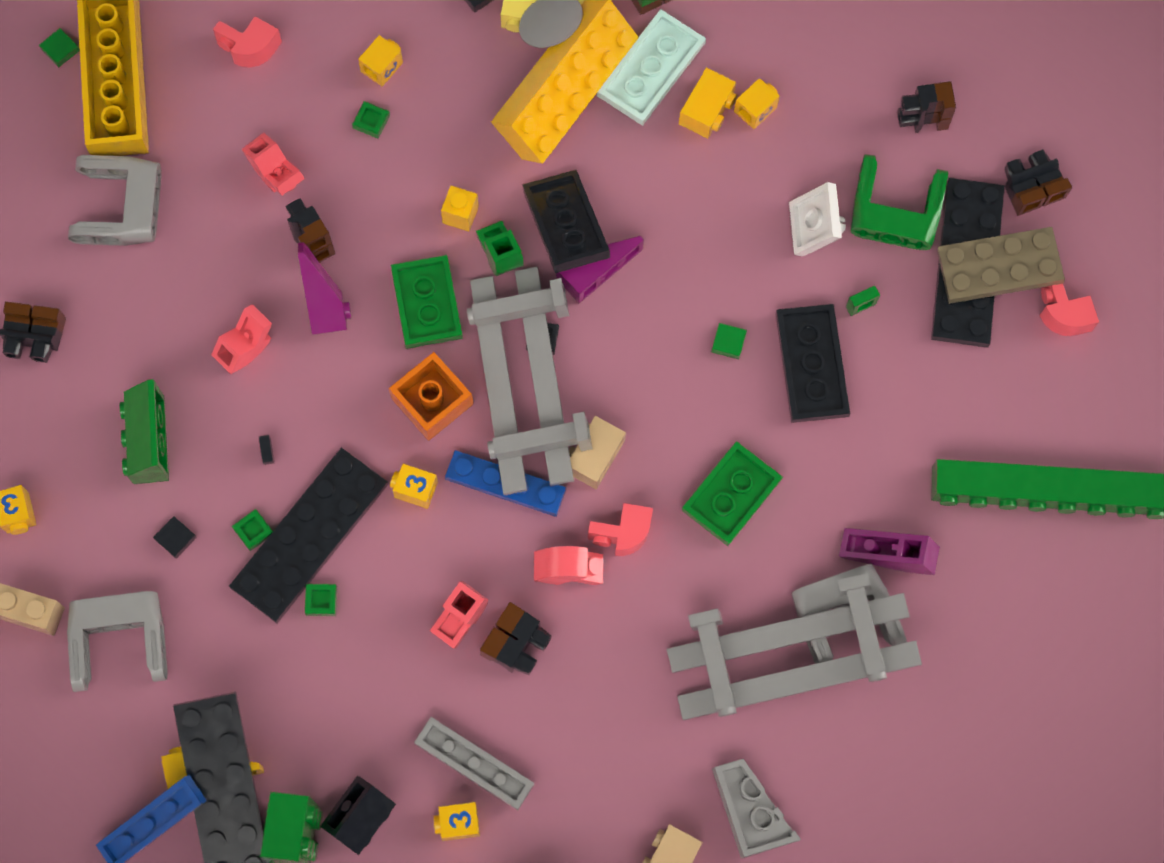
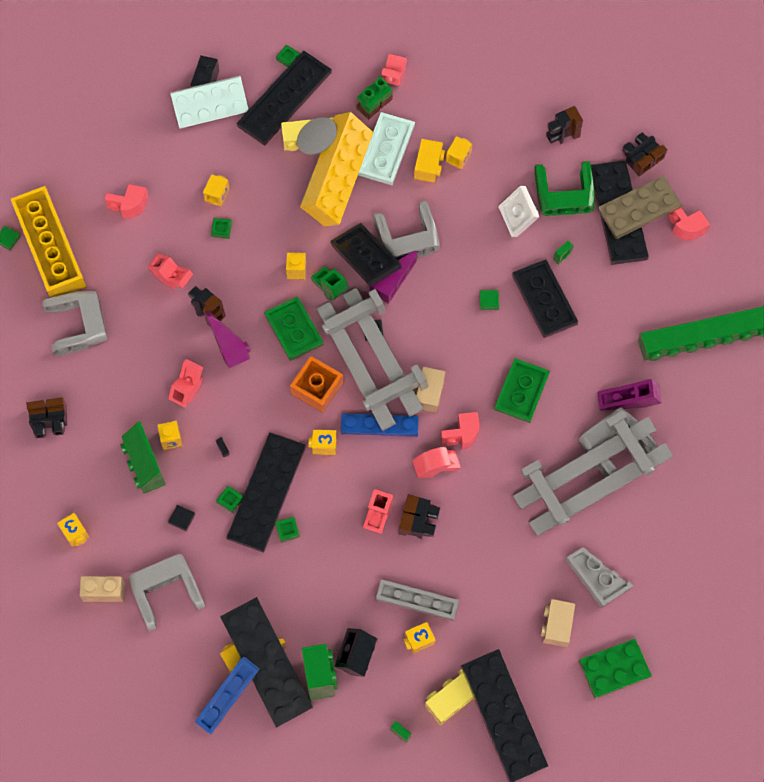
camera: 15 degrees left, 5 degrees down
none -> yellow brick [158,421,183,450]
none -> light grey connector [373,200,440,260]

